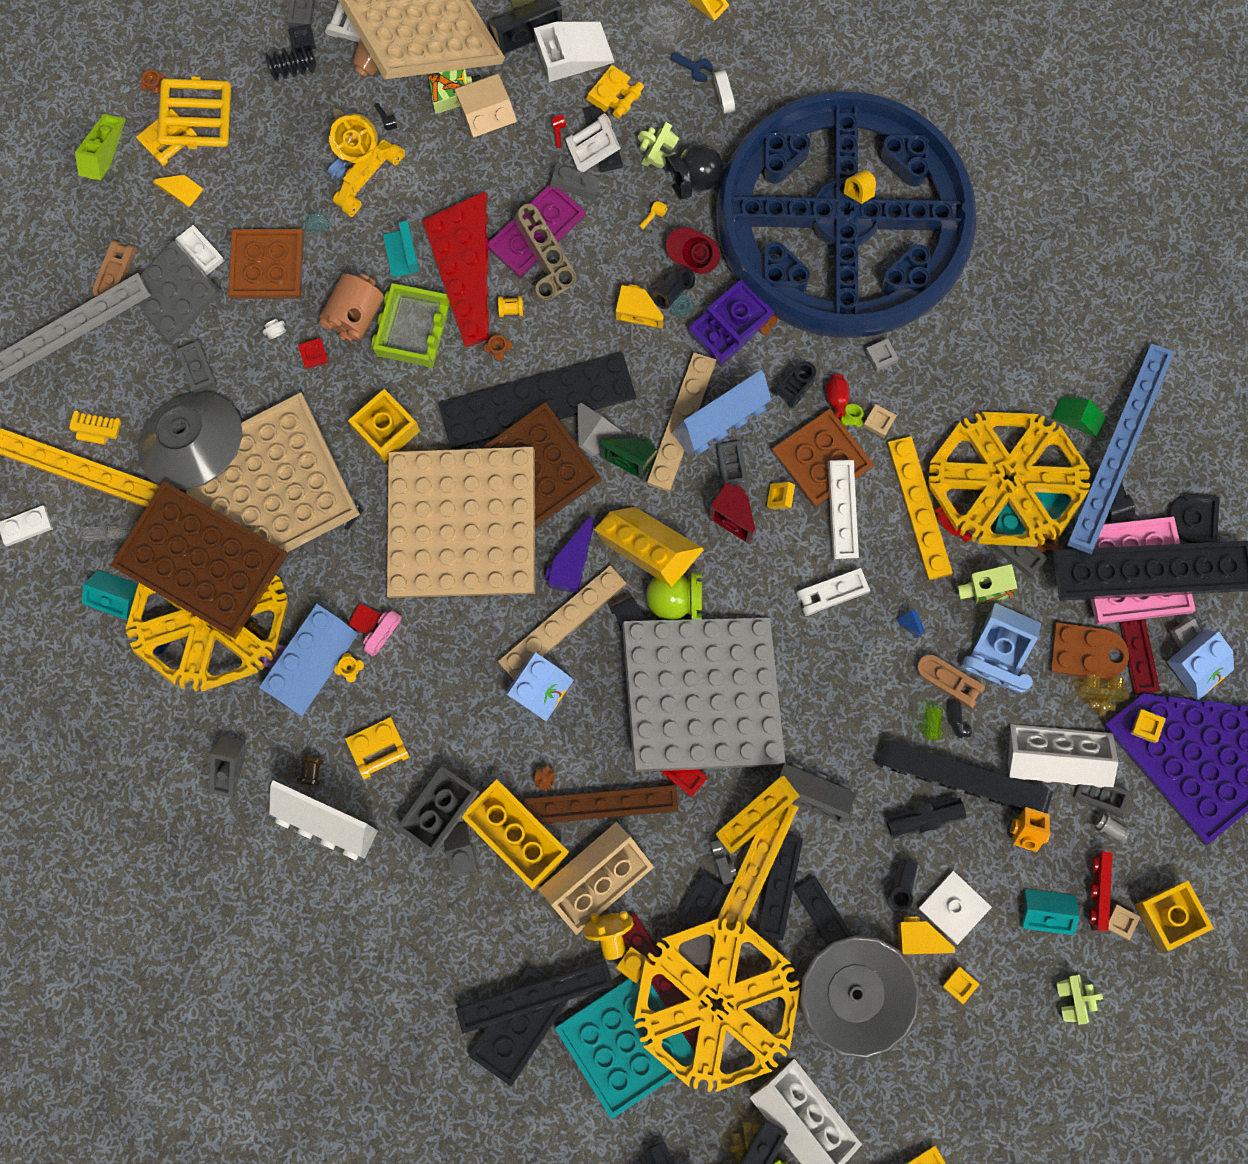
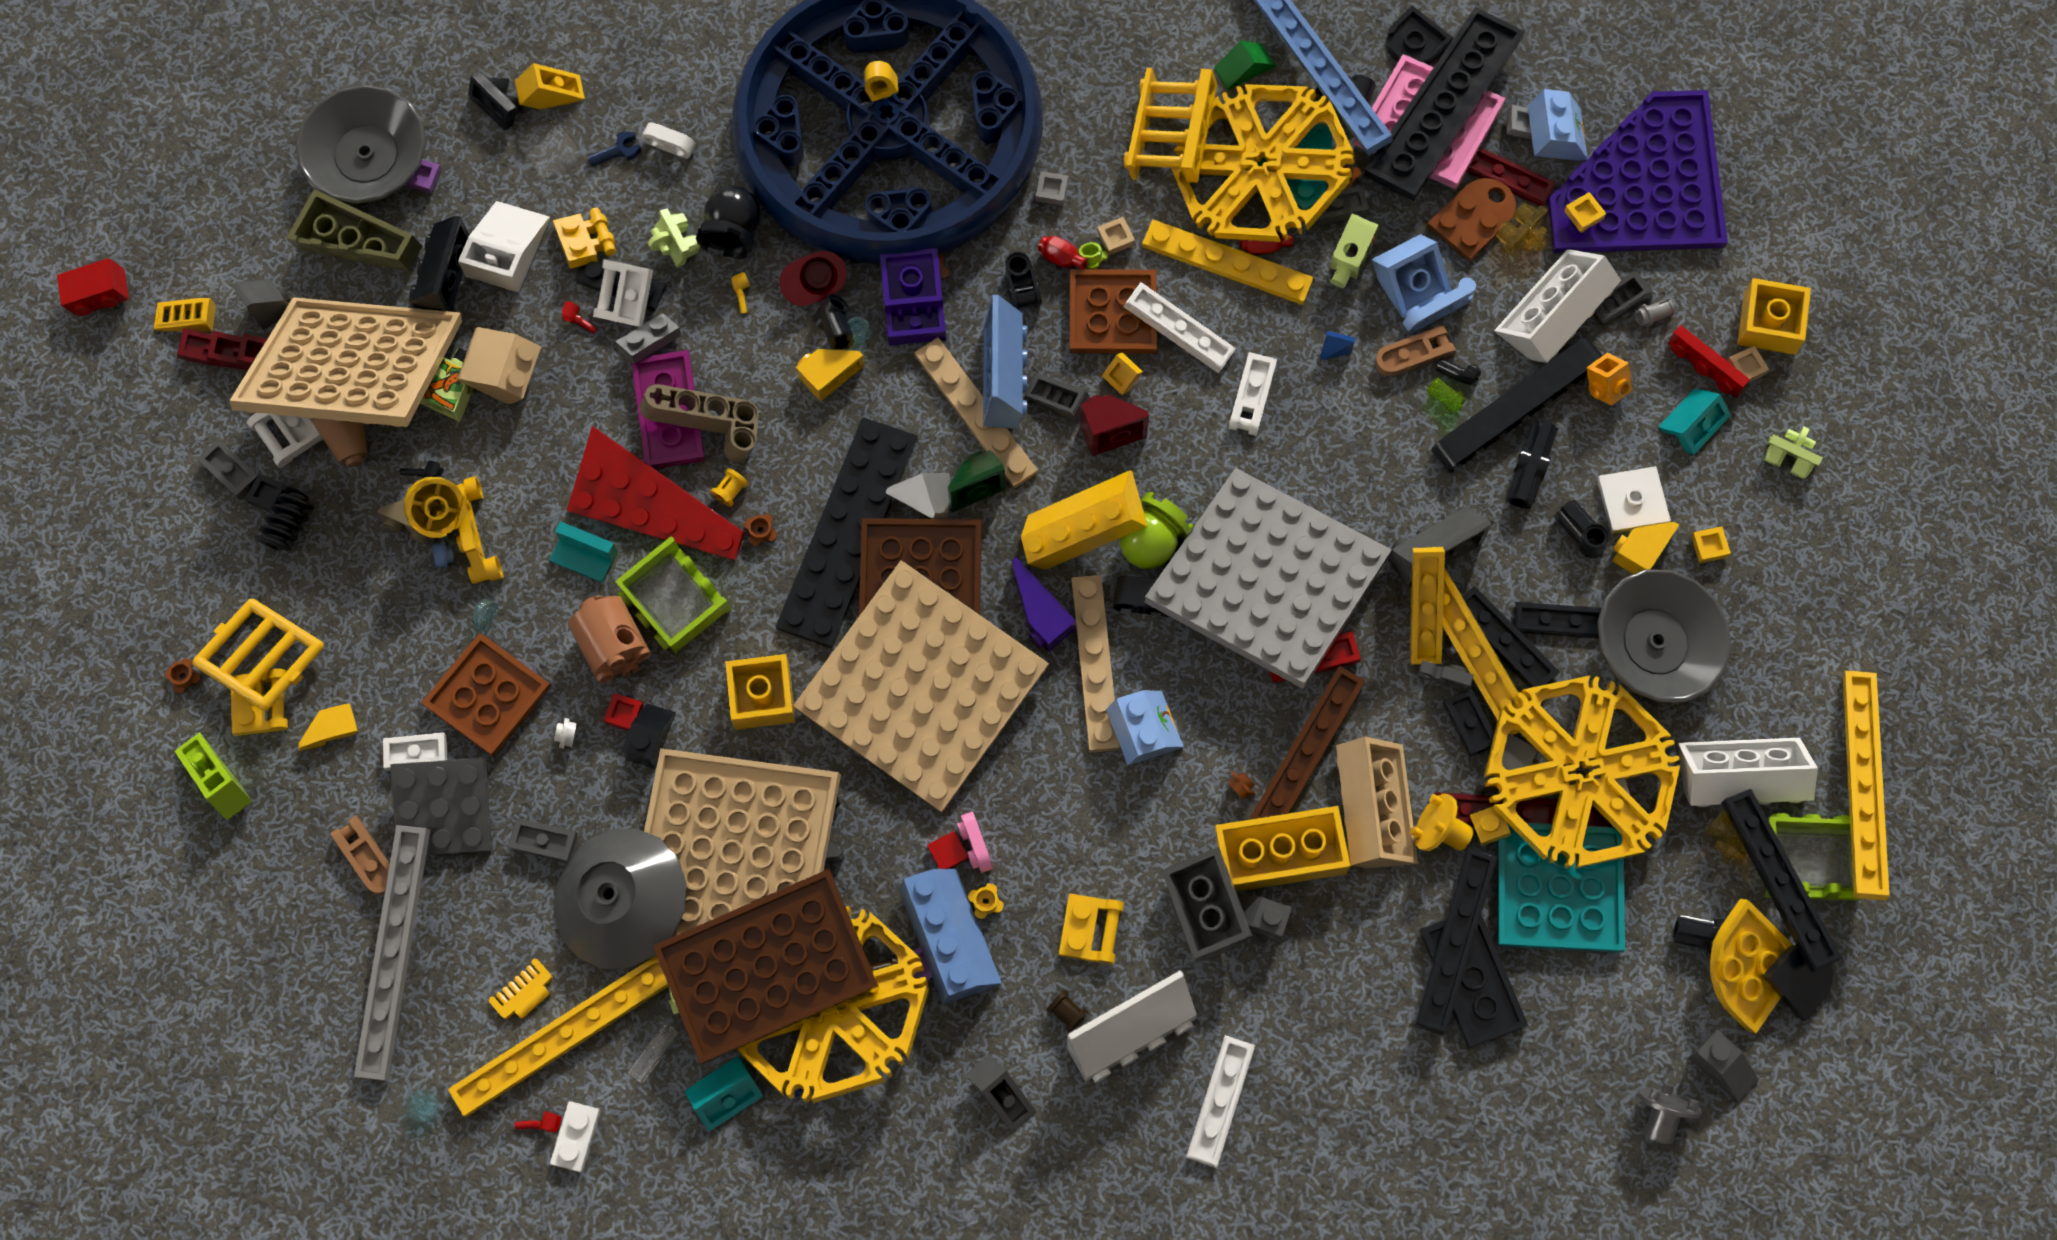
camera: 55 degrees left, 5 degrees down
none -> red hand [514,1111,562,1132]
none -> black slope [621,703,676,769]
none -> yellow fence [1124,67,1217,183]
none -> white tile [1186,1035,1255,1168]

